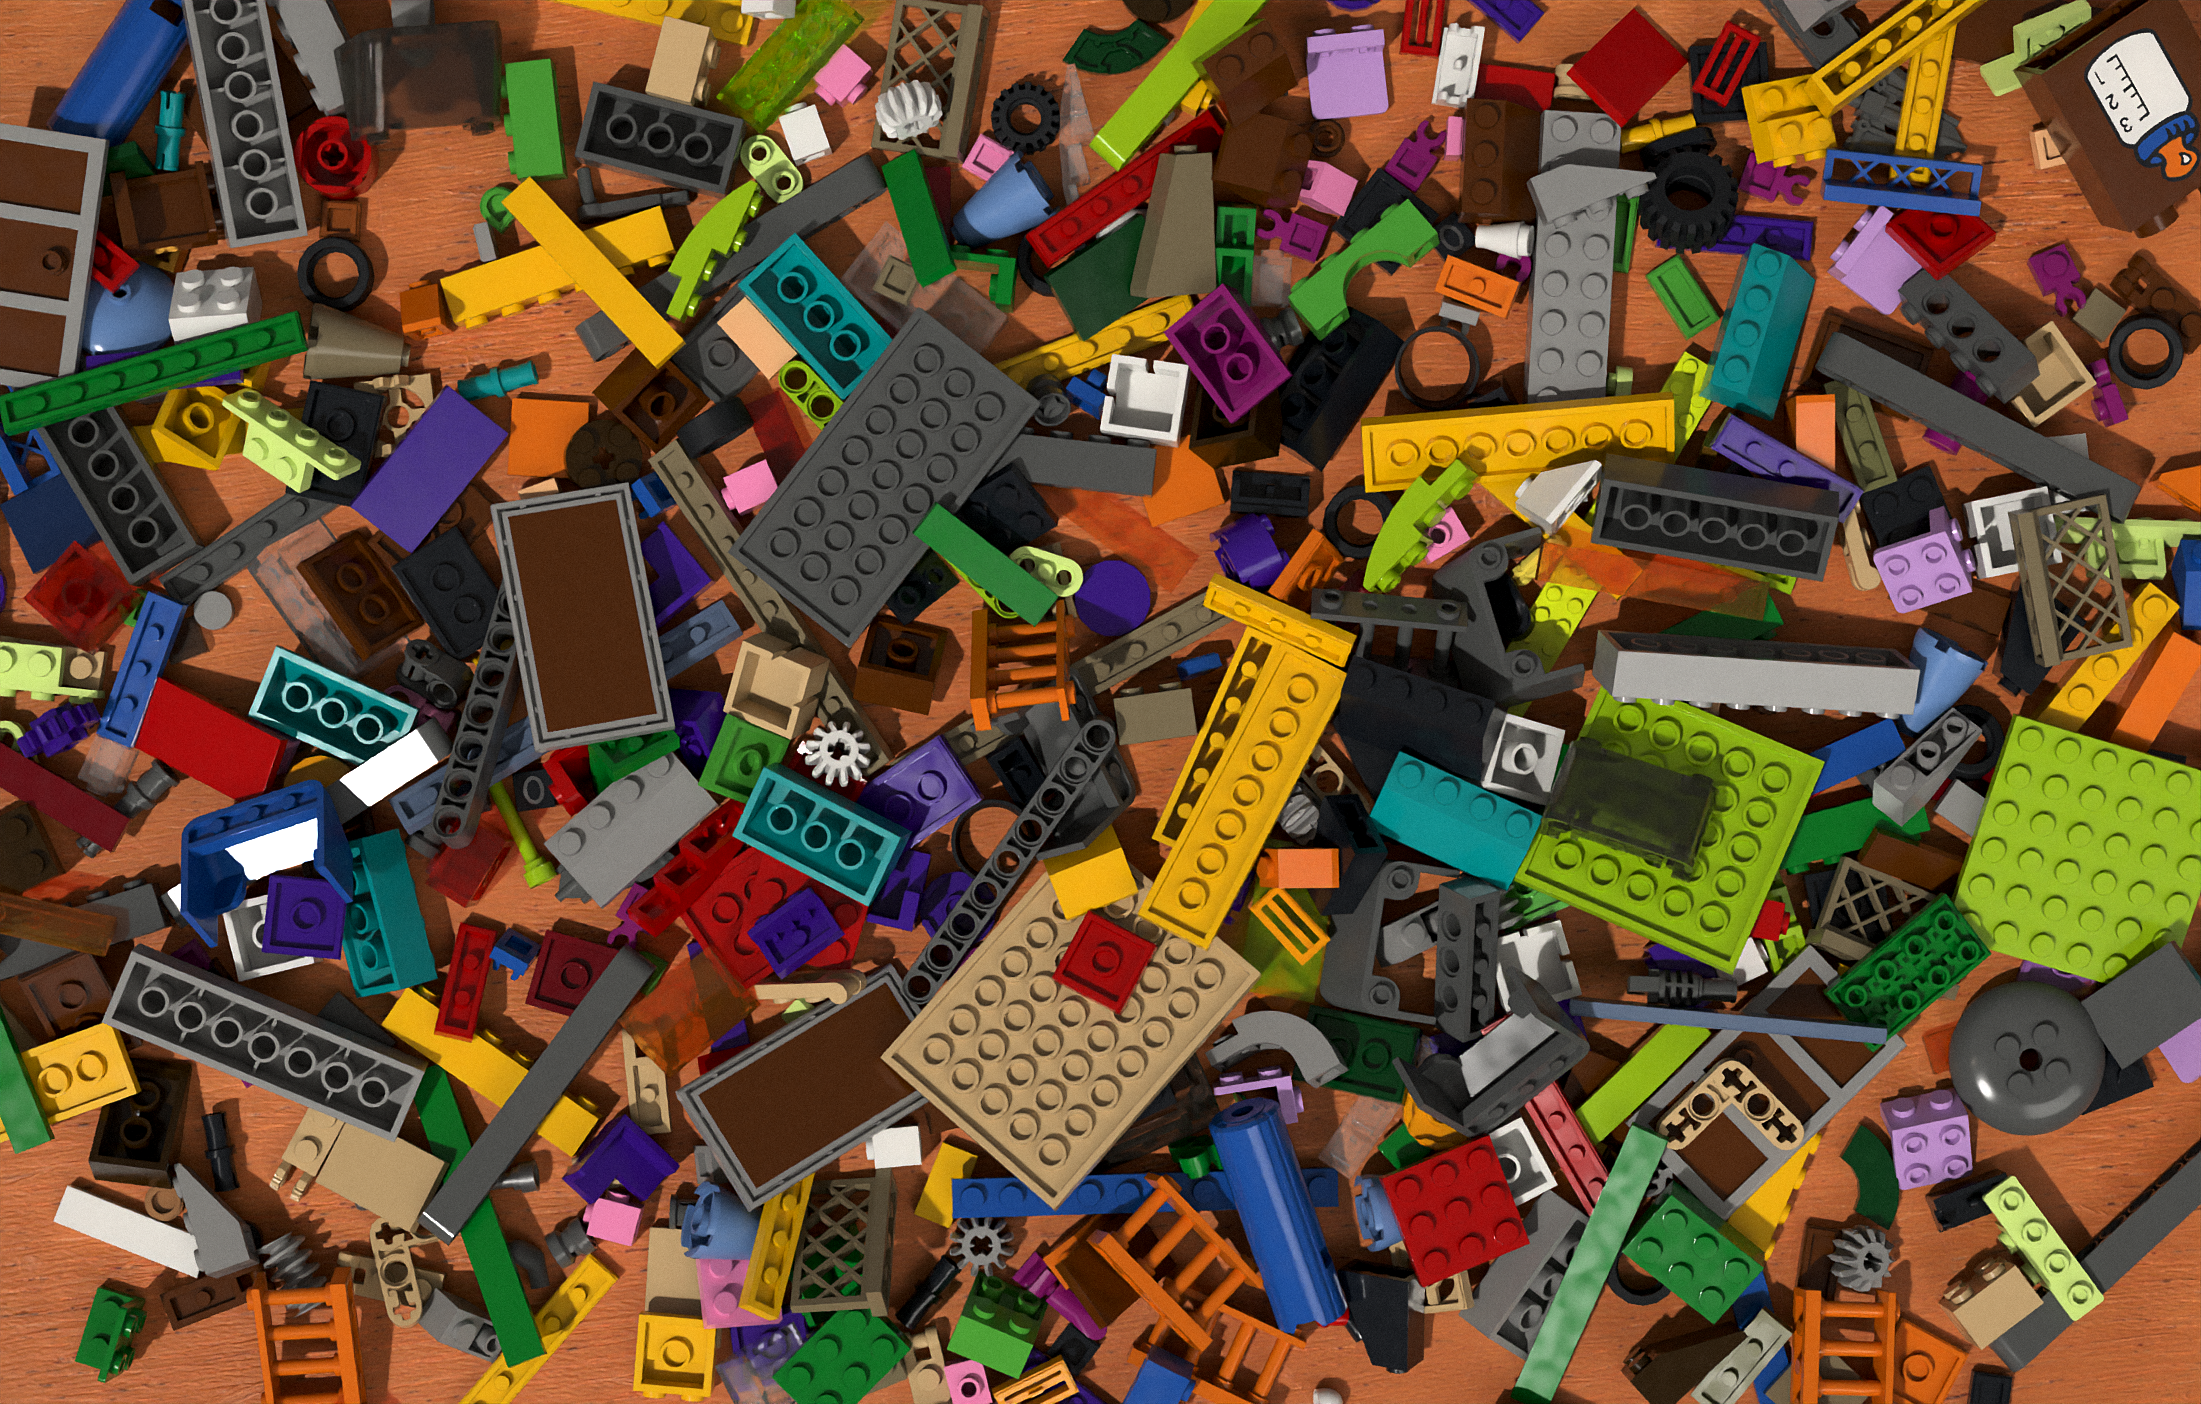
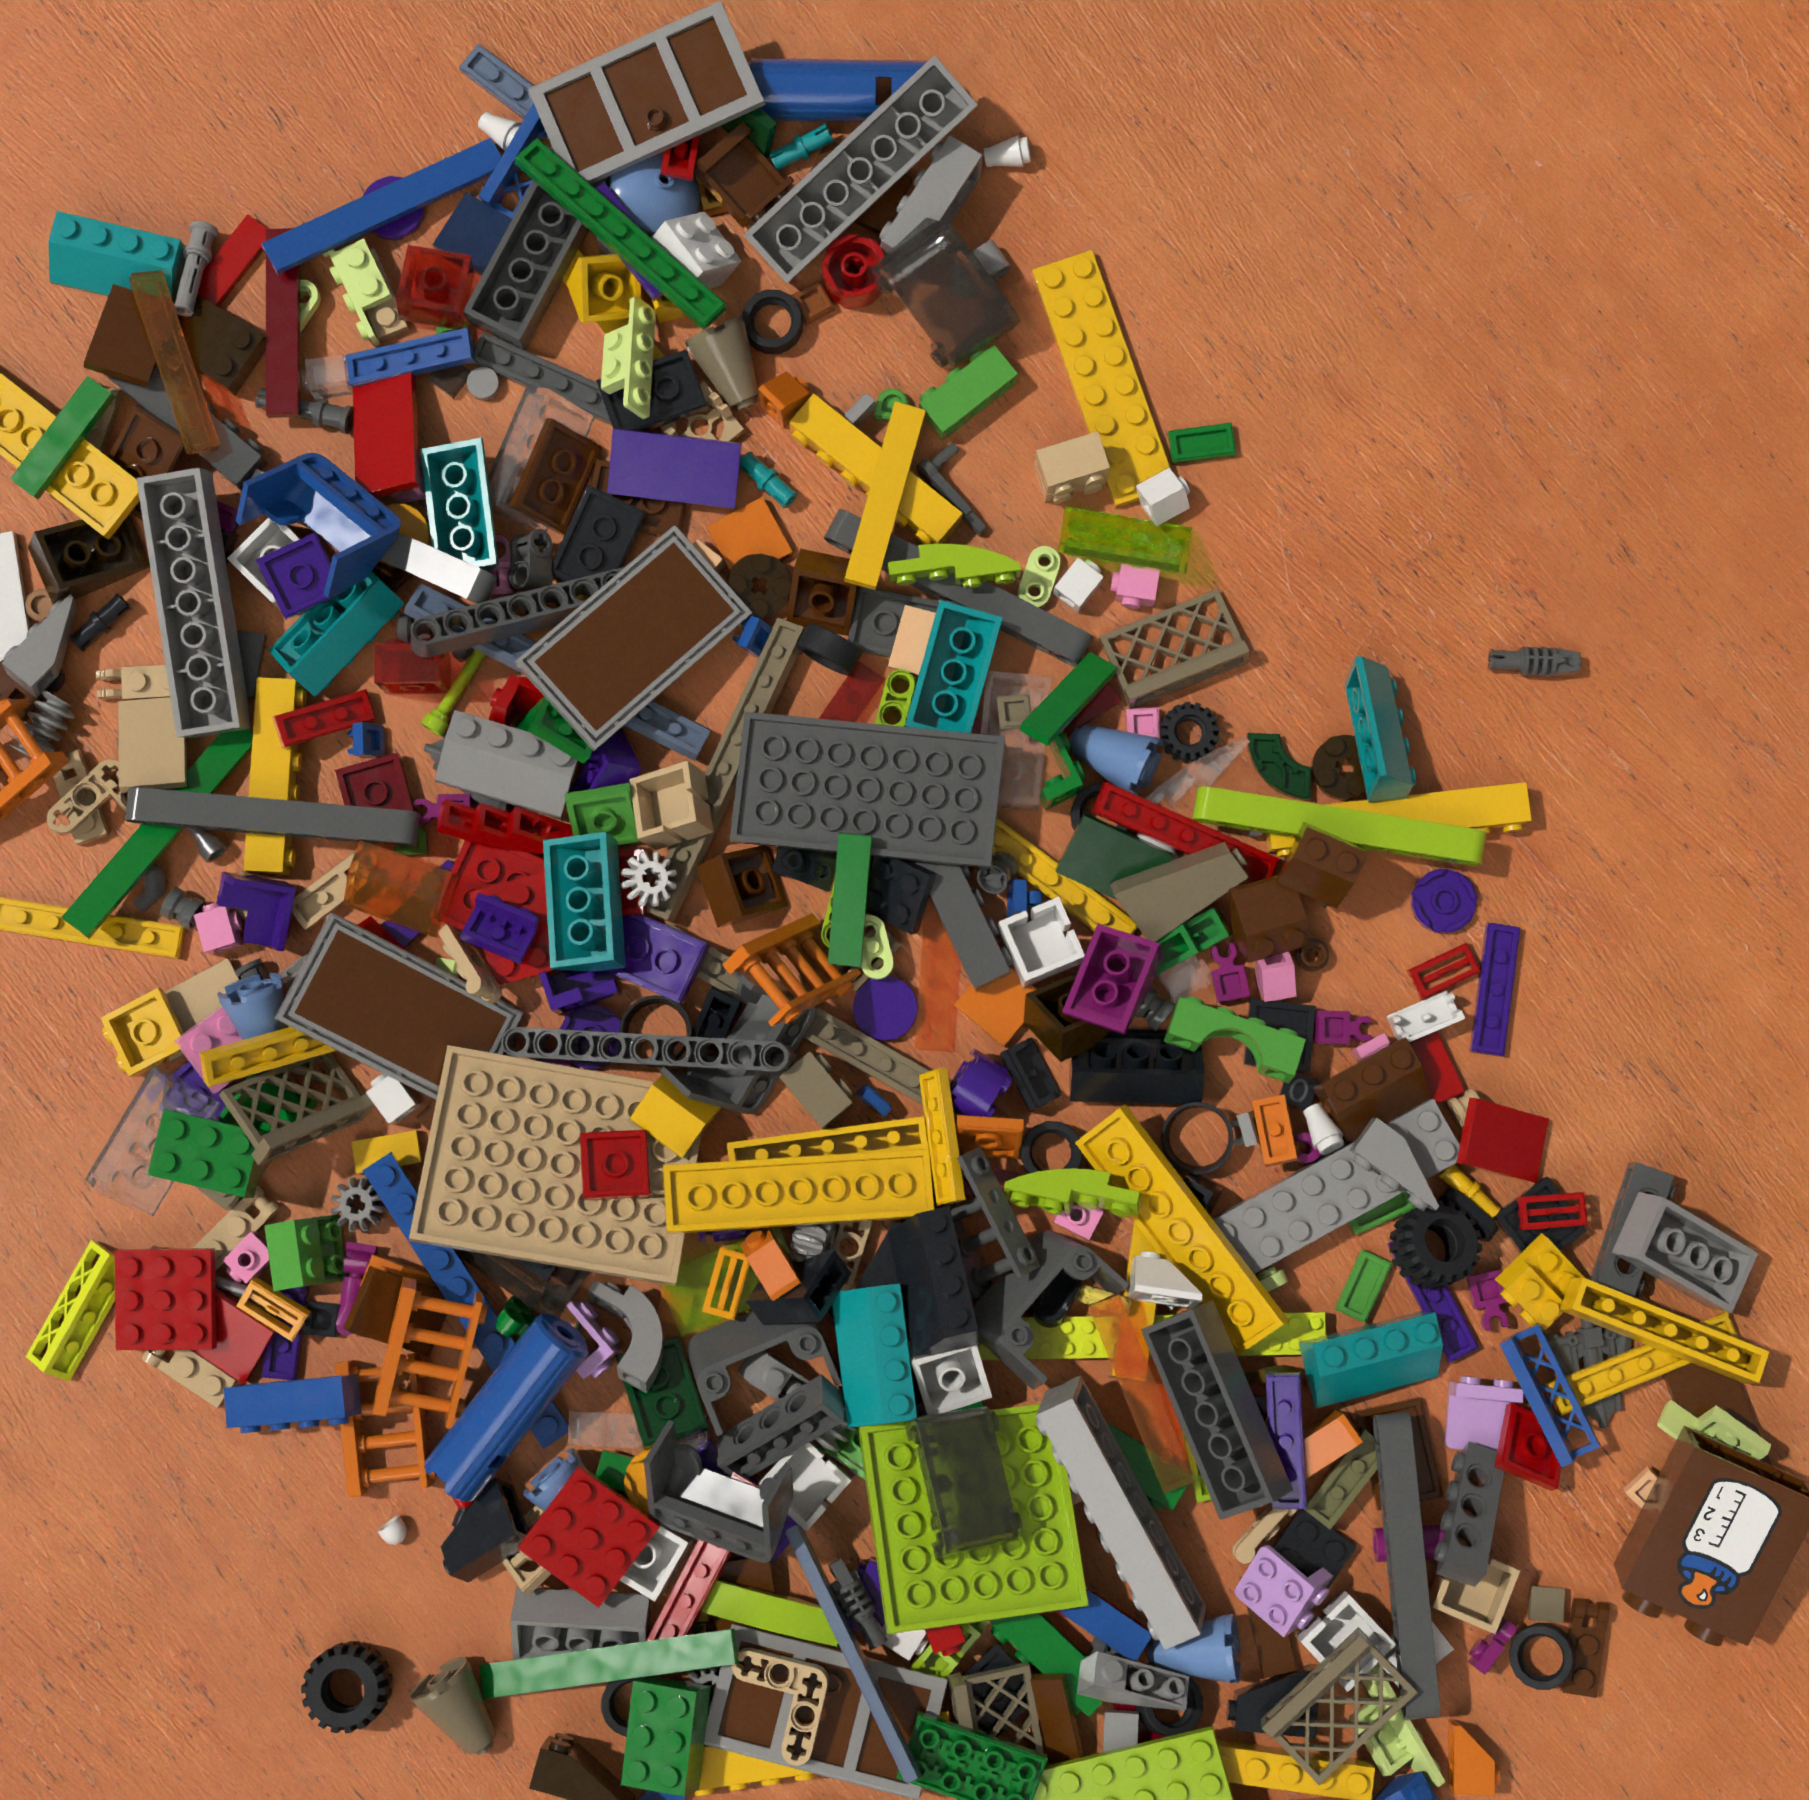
camera: 60 degrees right, 5 degrees down
dark purple gear [17,702,102,758] -> none
light grey slope [419,1288,502,1363] -> none
black tile [512,769,557,812] -> none
dark grey brick [574,81,748,199] -> none
dark purple panel [640,521,716,631] -> none
bright pink brick [721,459,779,516] -> none
white gear [875,80,943,140] -> none
black pin [895,1254,962,1330] -> none
lavender bracket [1304,25,1388,121] -> none
magenta plate [2027,244,2086,317] -> none

